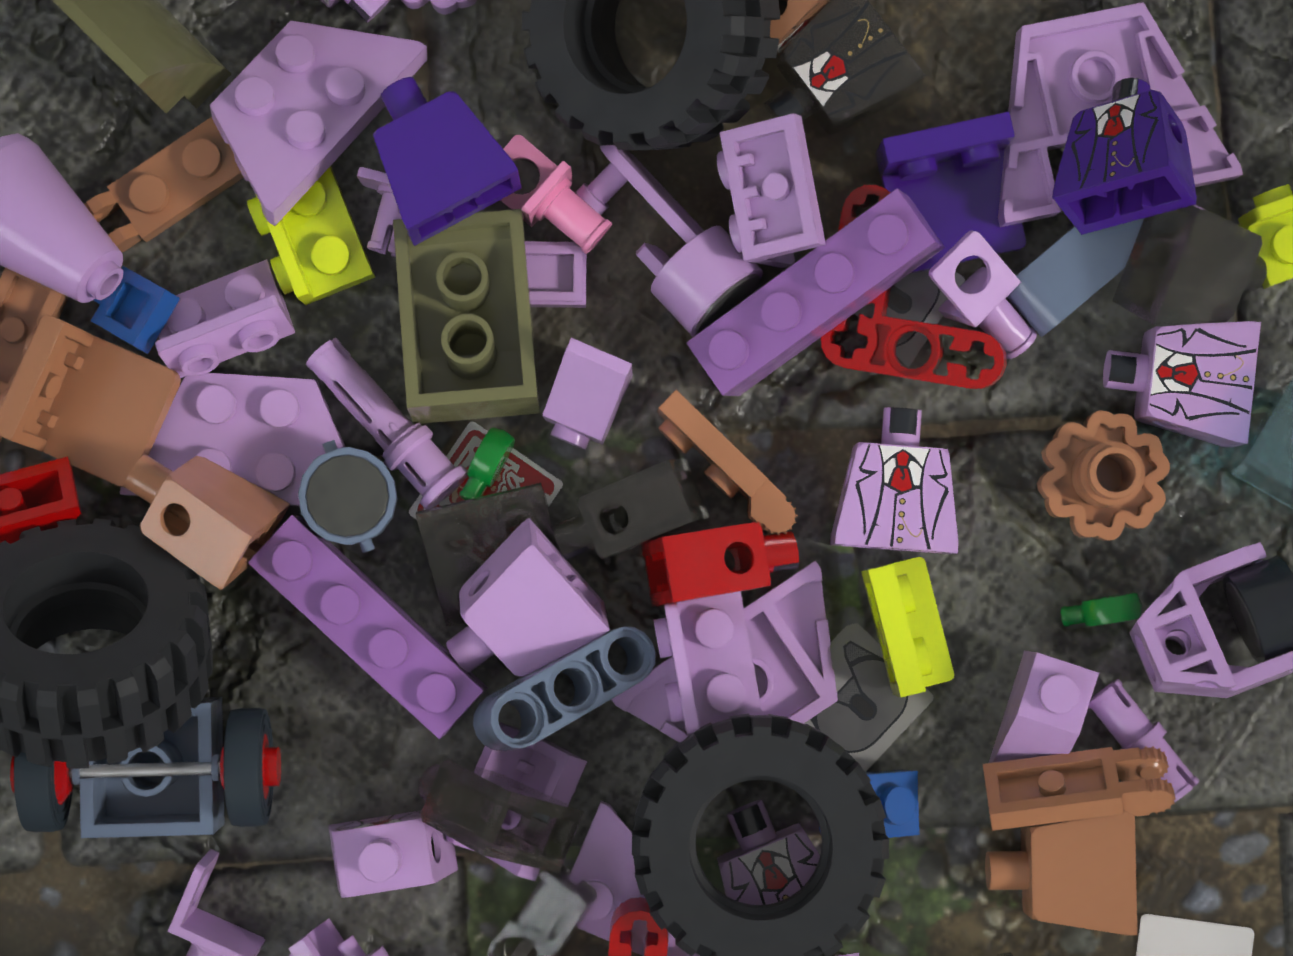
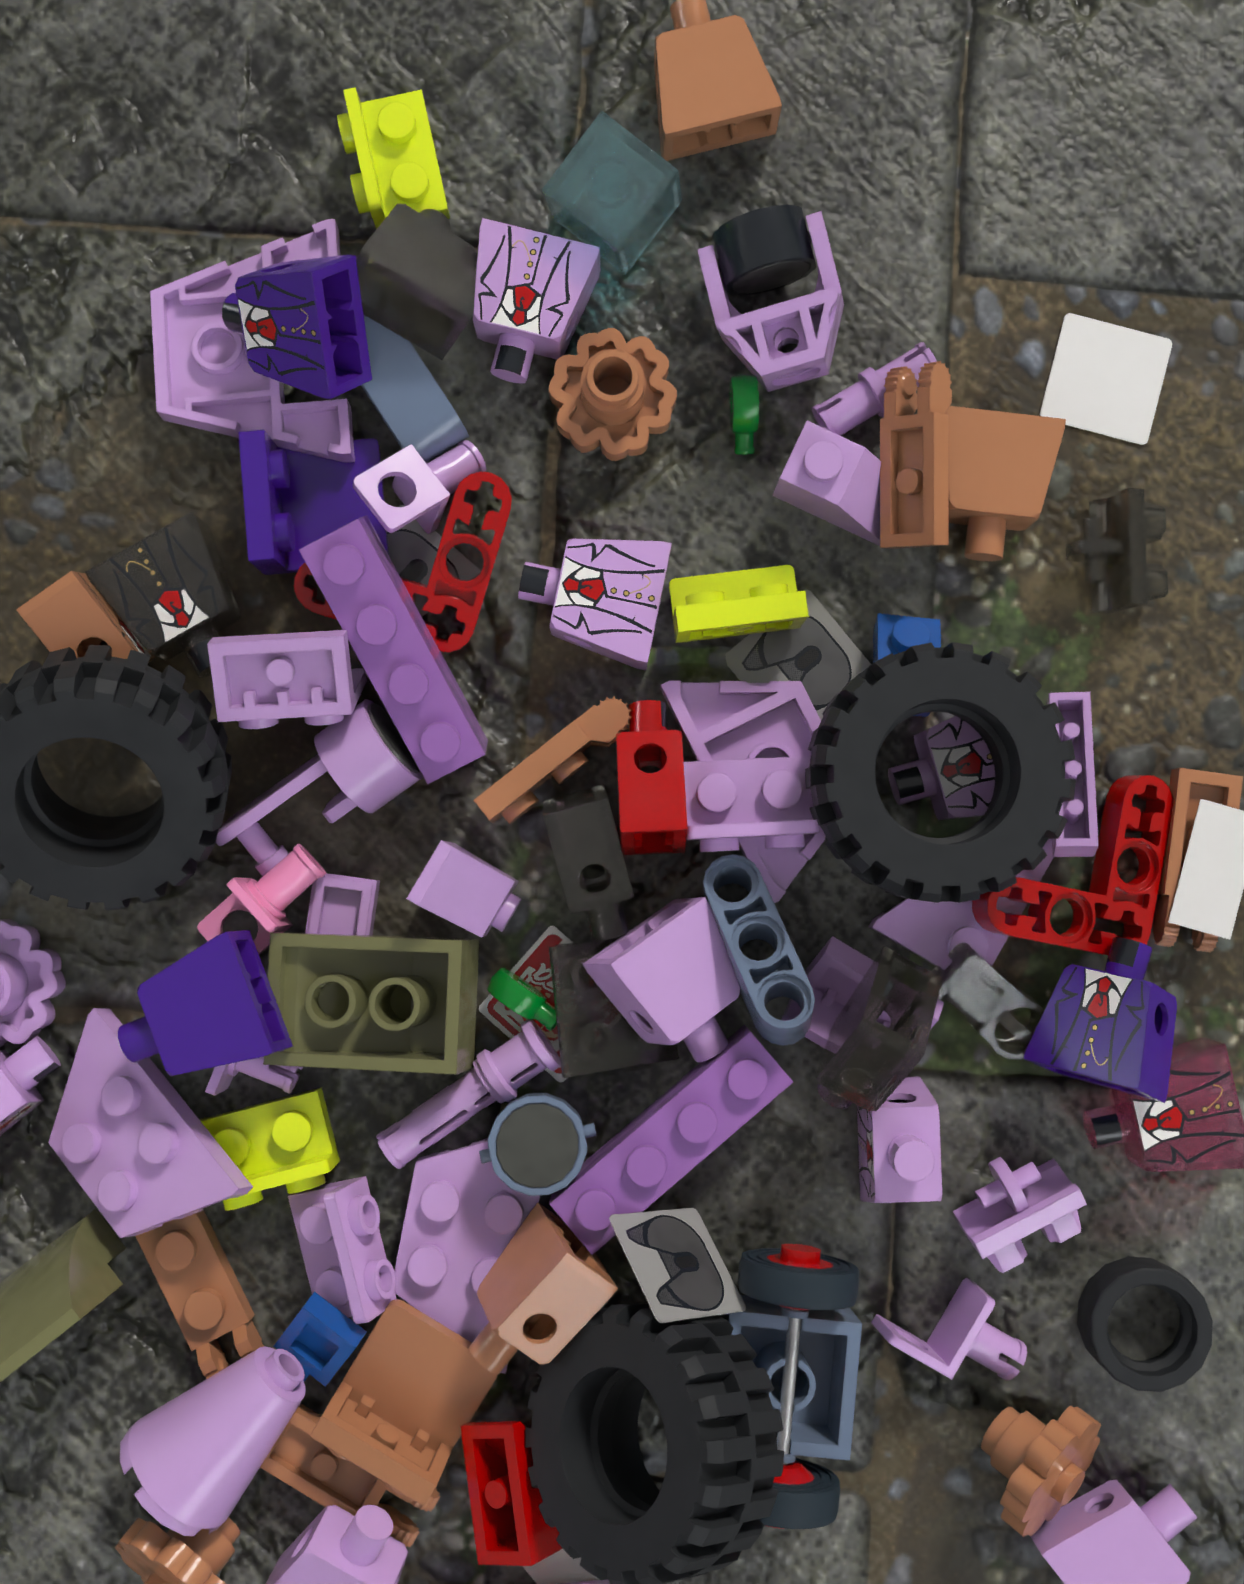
camera: 85 degrees left, 0 degrees up
none -> sticker [609,1208,746,1323]

